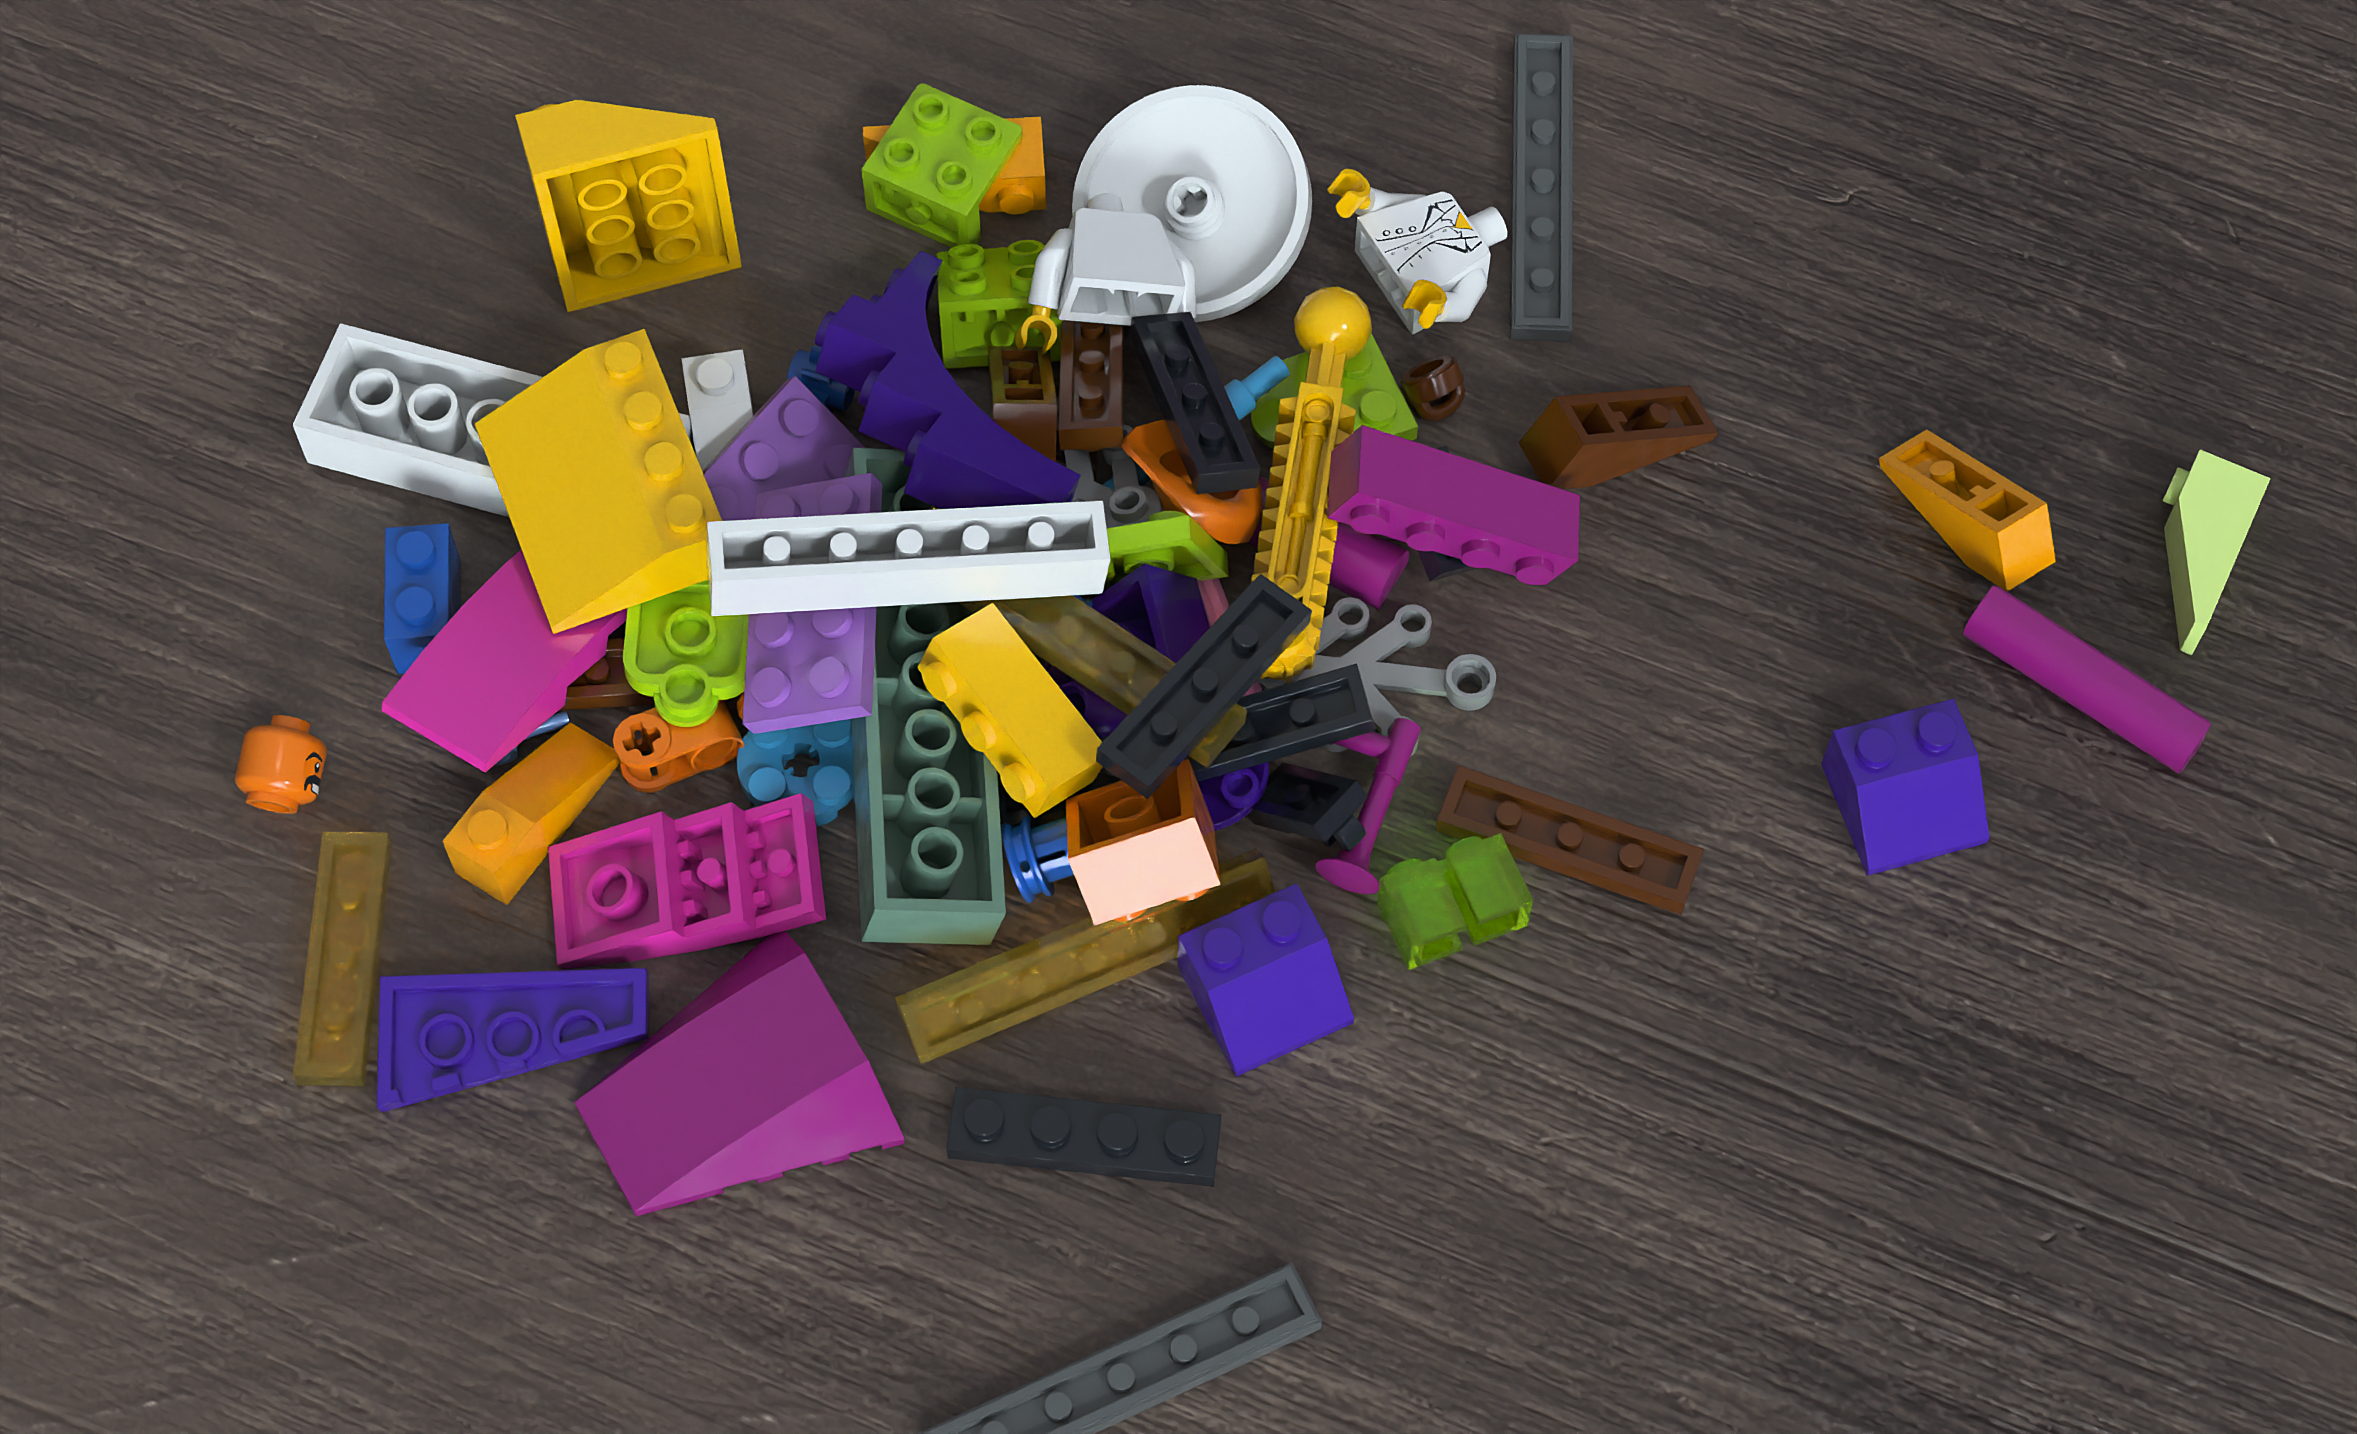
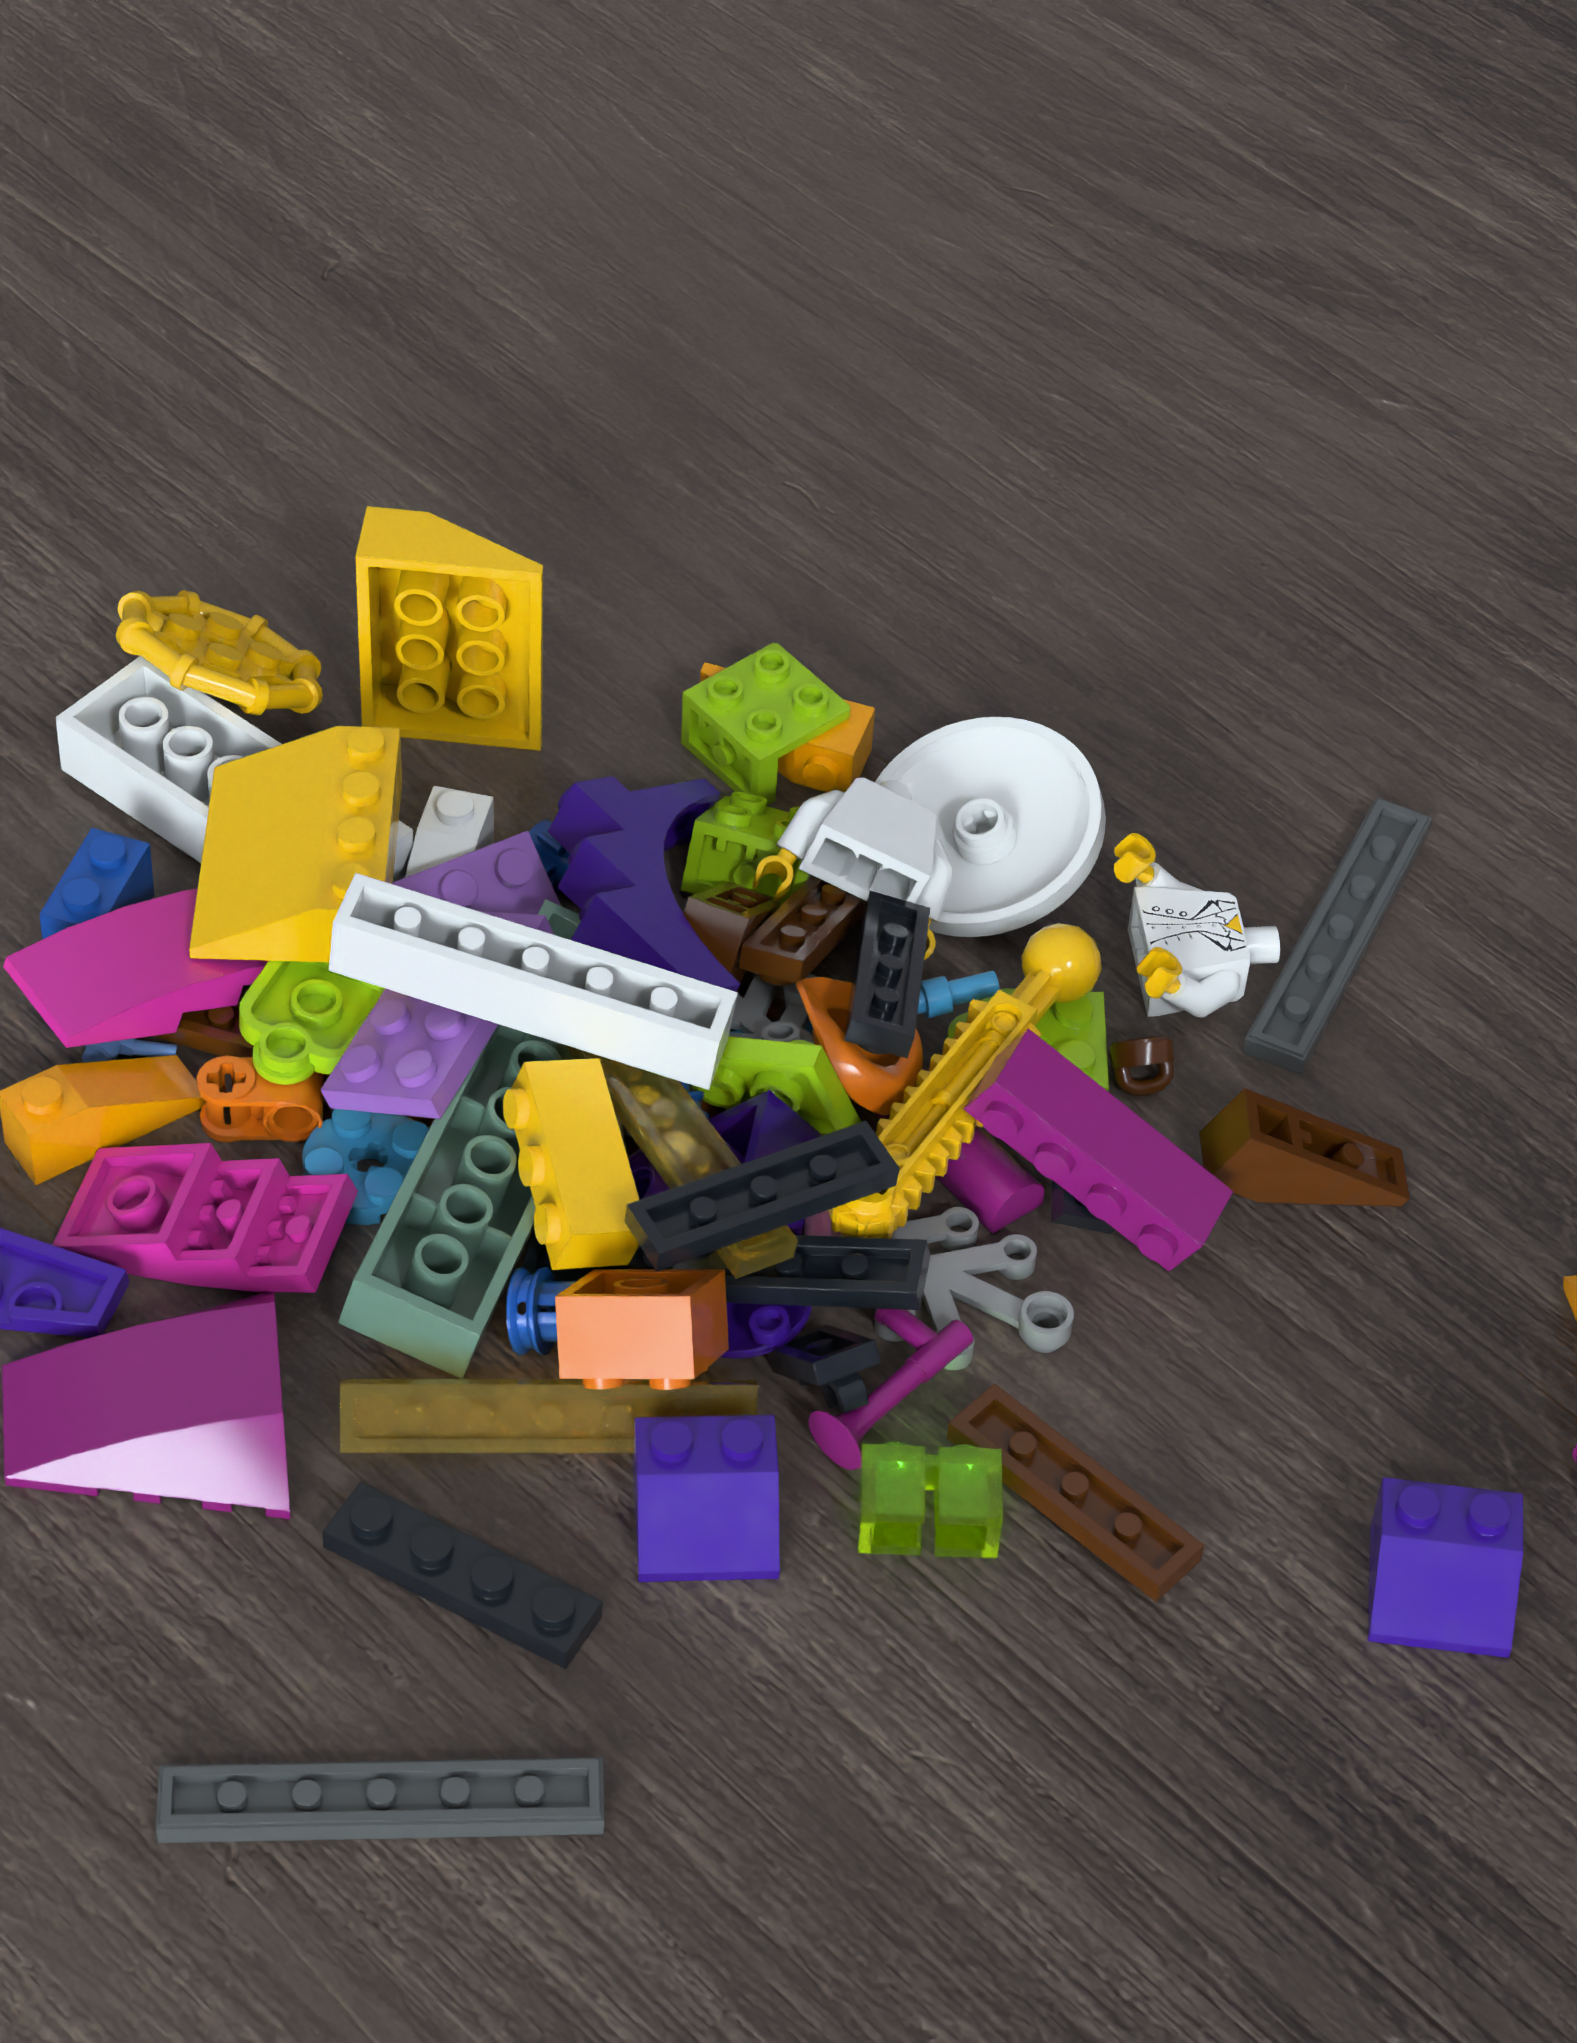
camera: 20 degrees right, 15 degrees down
none -> yellow plate [116,590,323,716]

